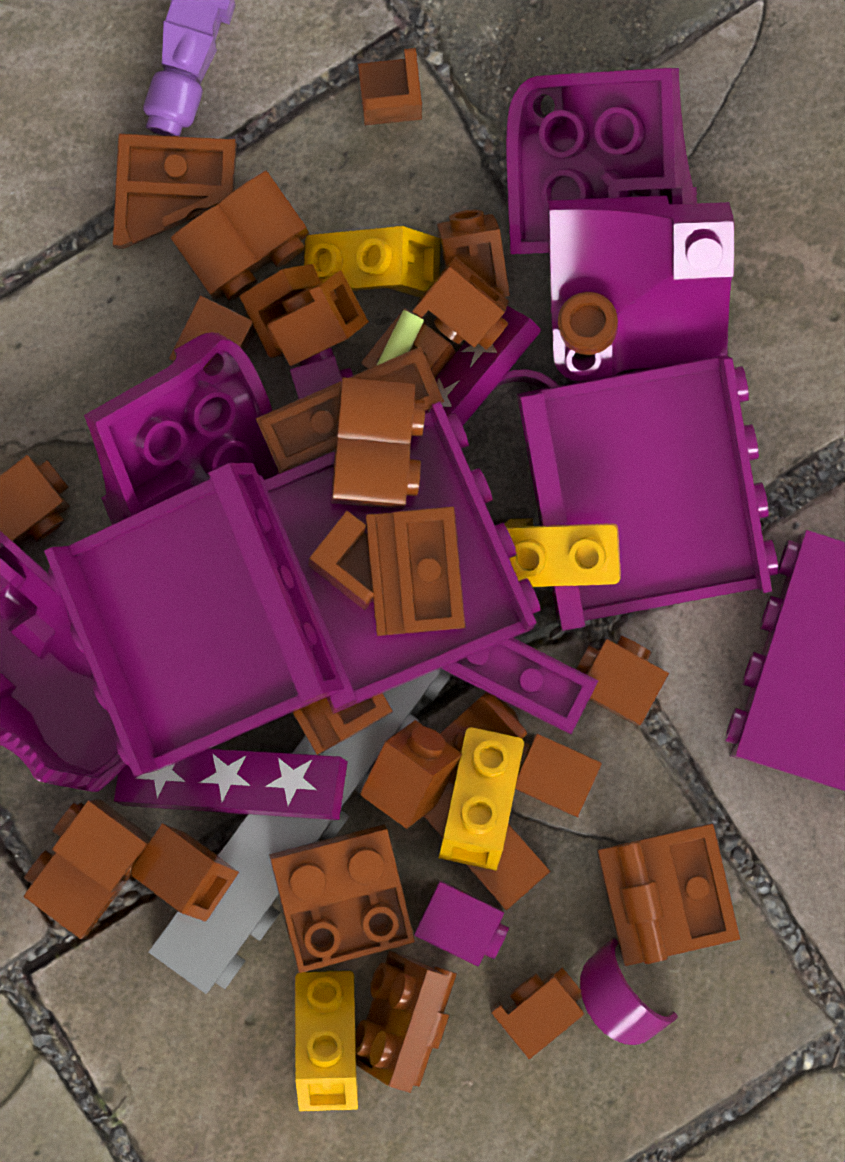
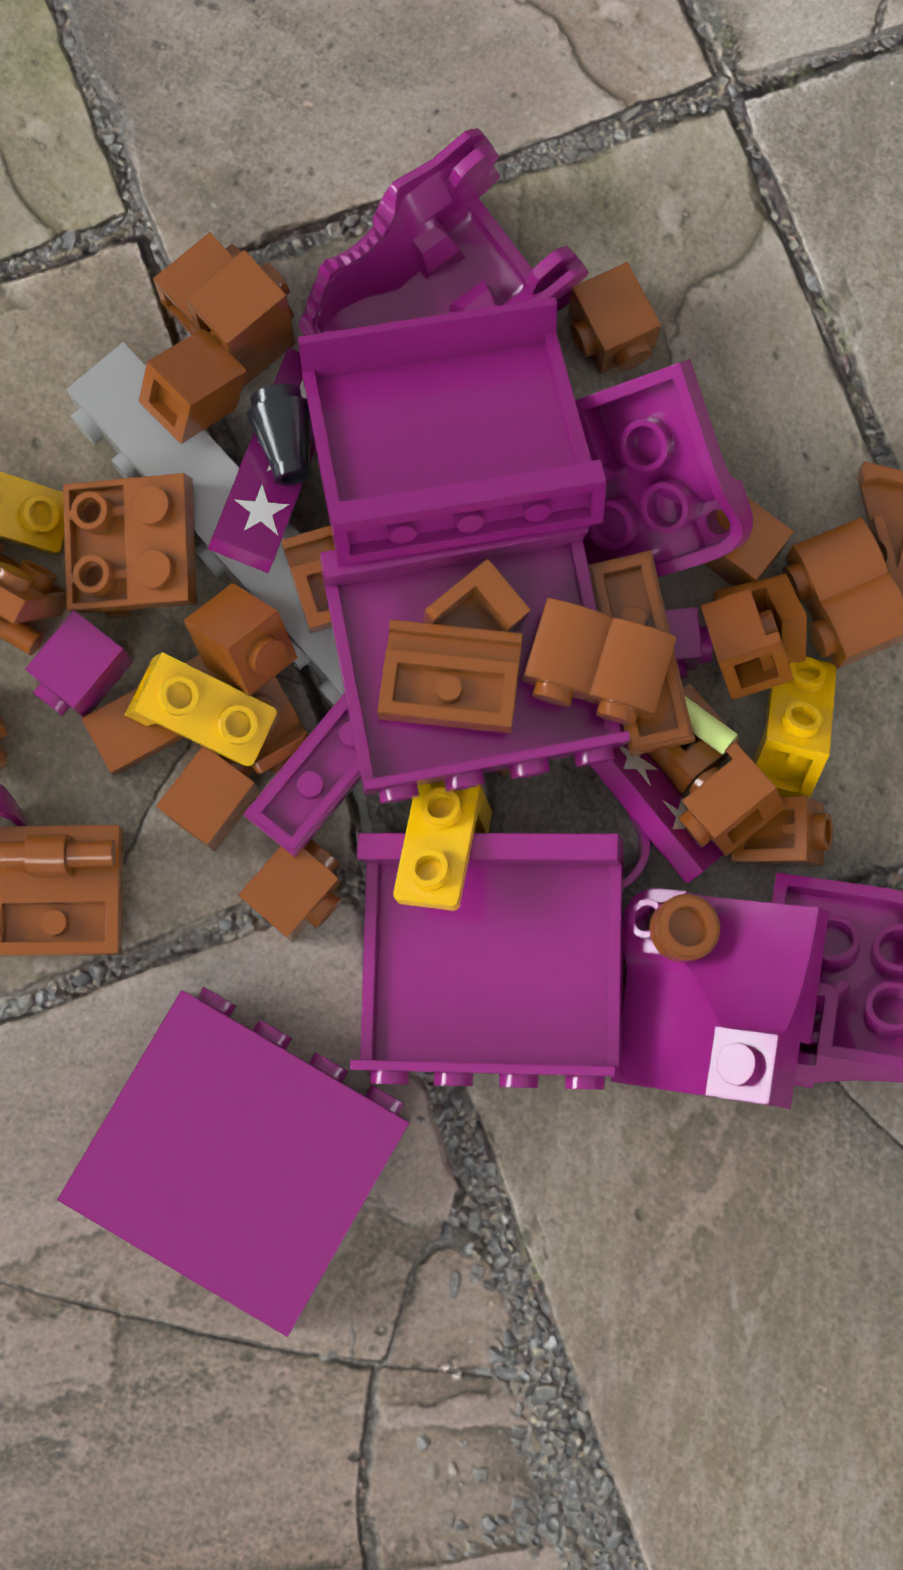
camera: 100 degrees right, 5 degrees down
none -> black cone [247,383,312,486]

